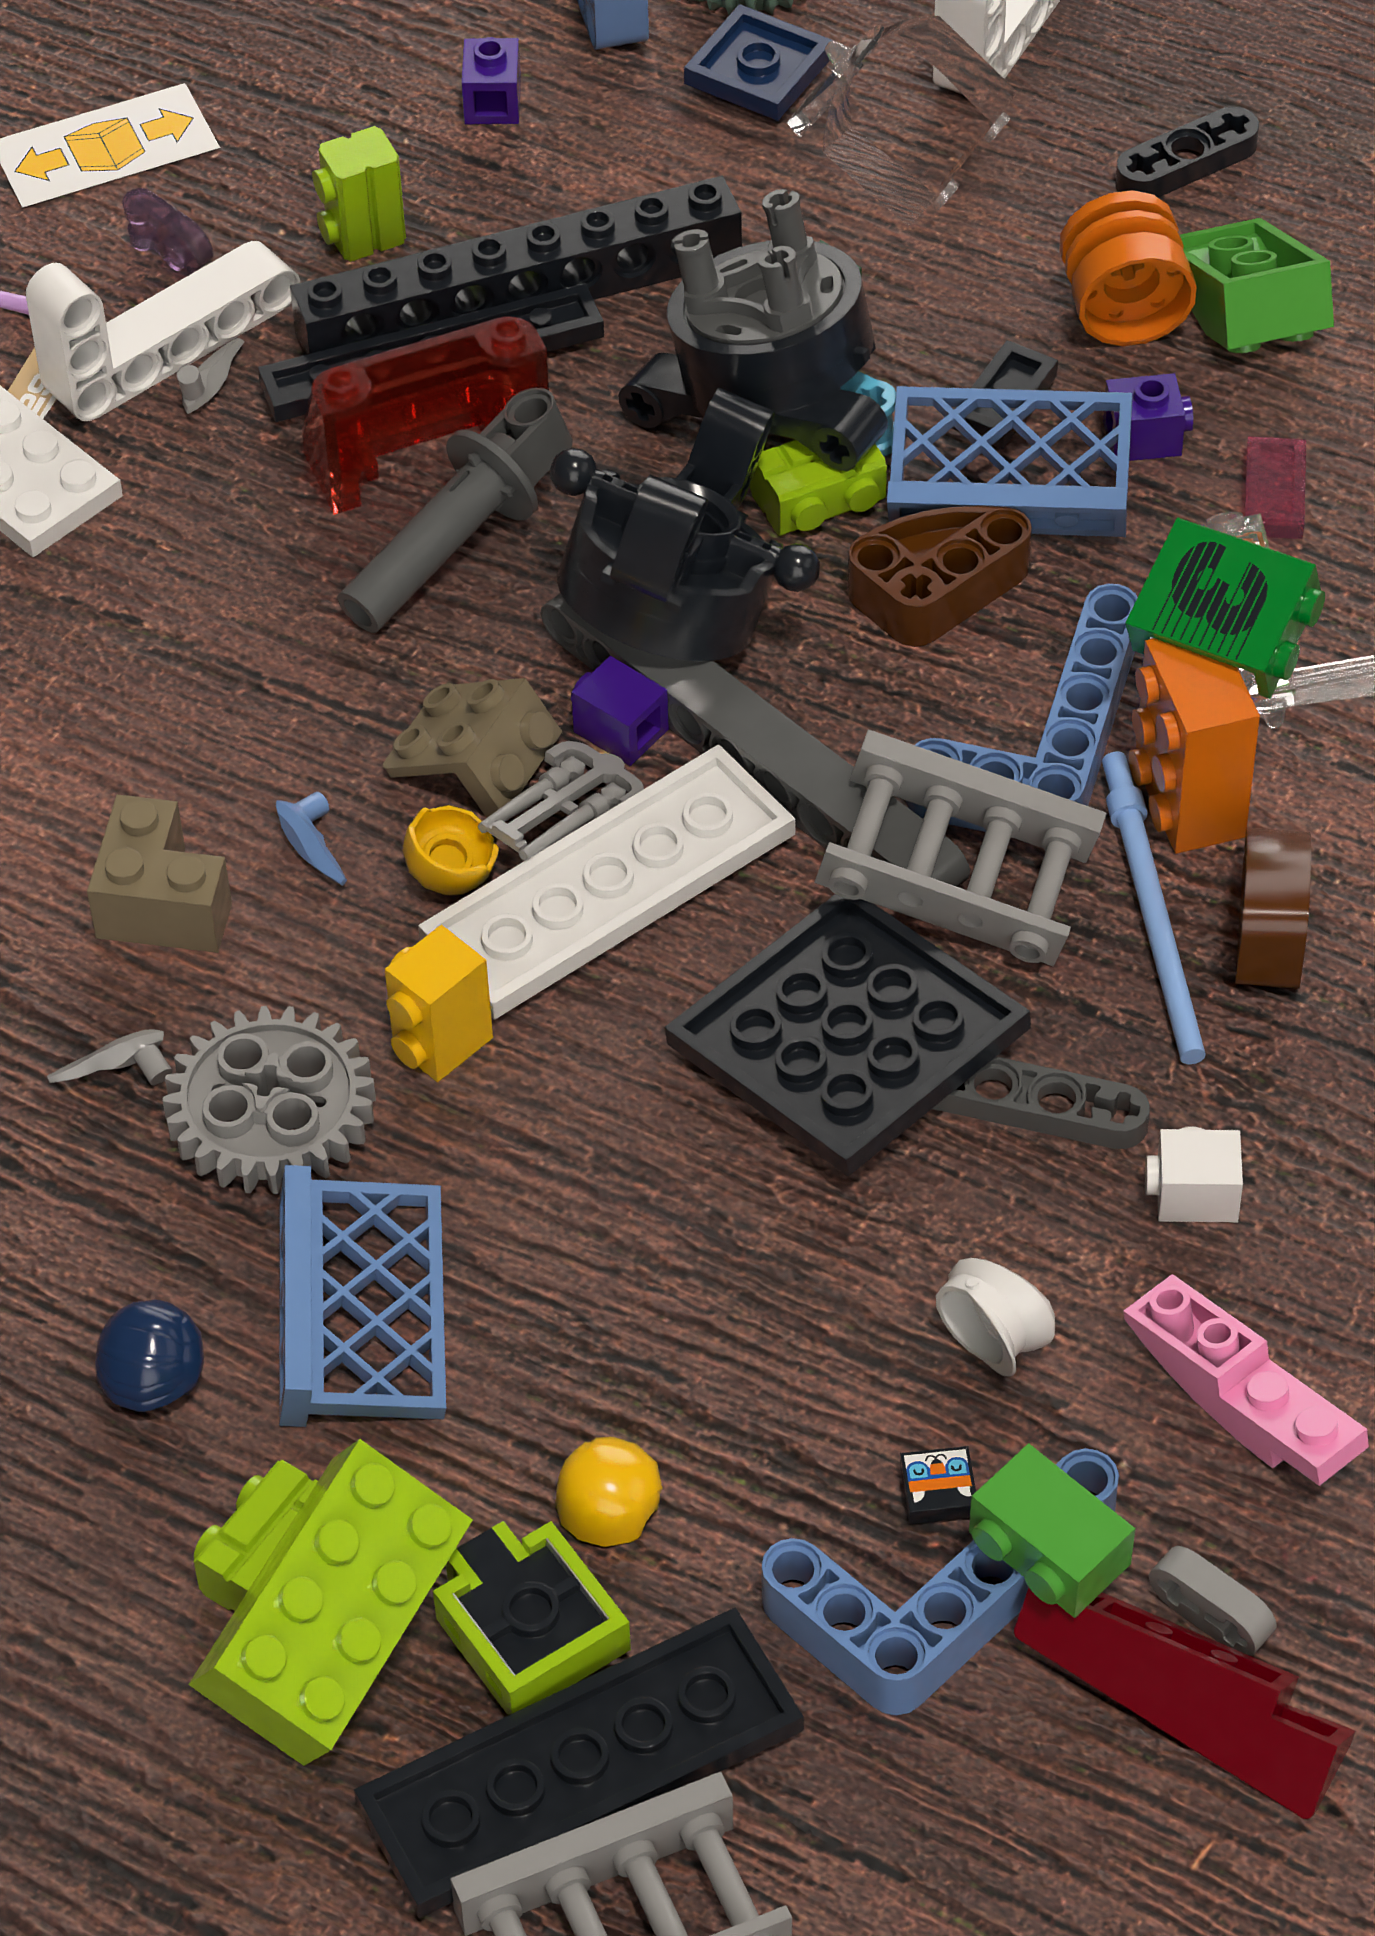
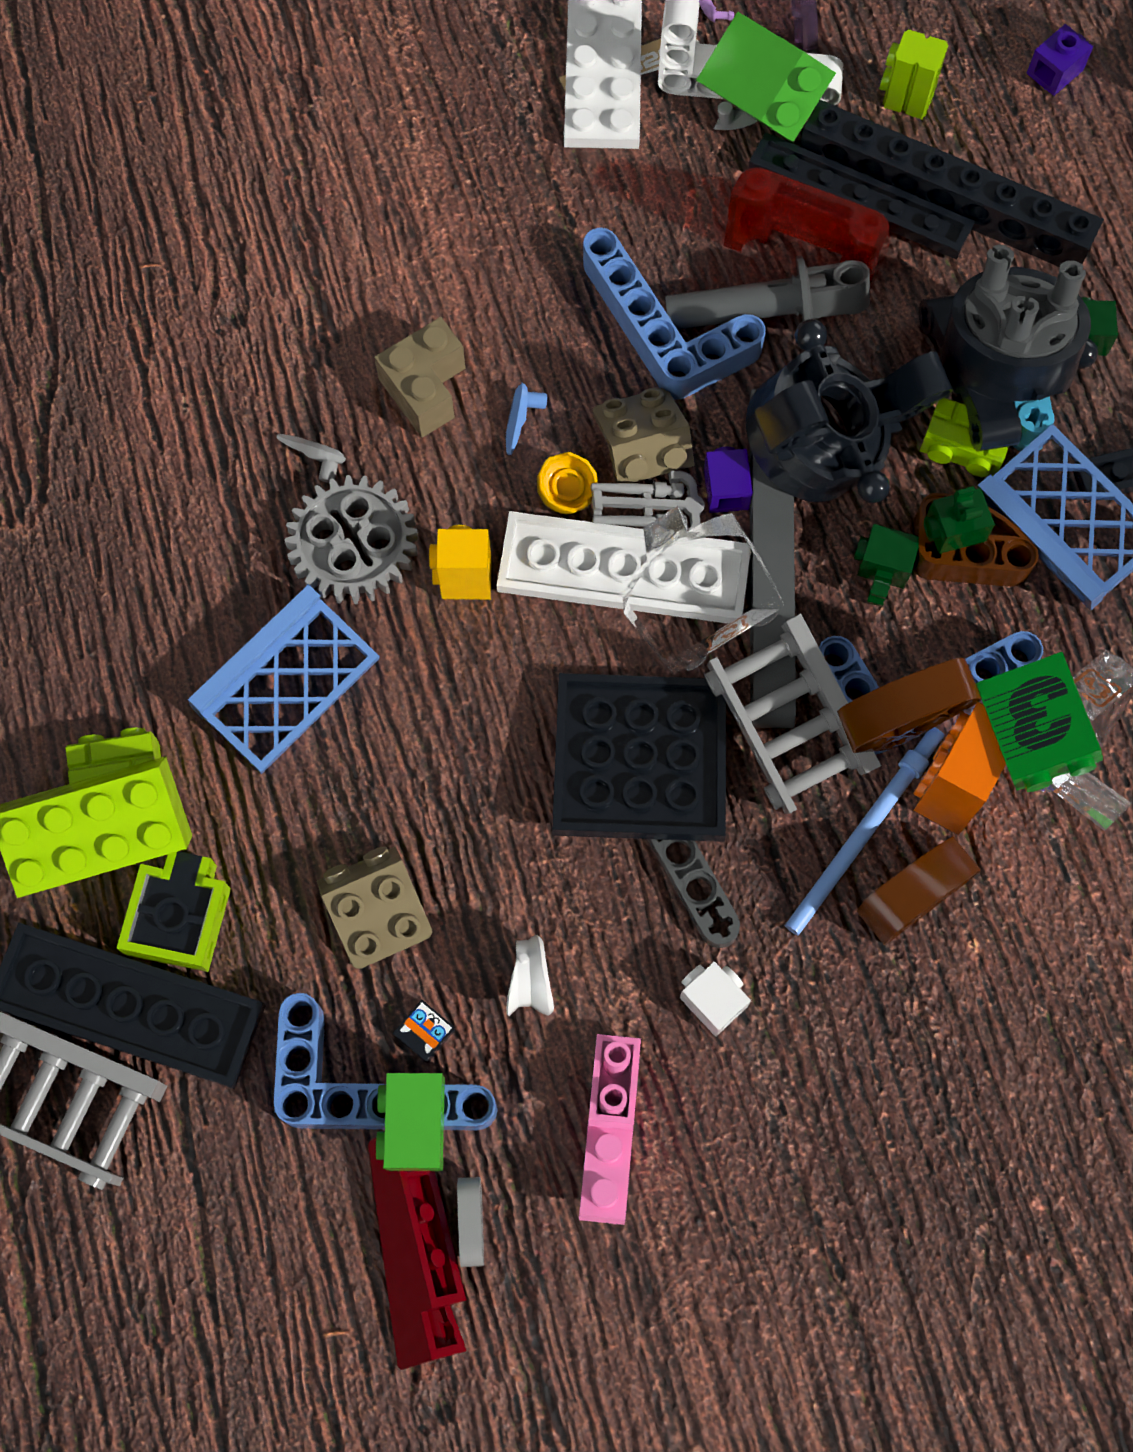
camera: 45 degrees right, 20 degrees up
dark blue hair [95,1299,204,1412] -> none
yellow hair [555,1437,663,1547] -> none
none -> dark tan bracket [317,846,432,969]
none -> medium blue beam [583,228,766,399]
none -> clear piece [622,506,784,675]
none -> bright green slope [696,11,836,143]
none -> reddish brown beam [837,657,982,753]
none -> dark green brick [854,524,919,607]
none -> dark green brick [924,486,995,554]

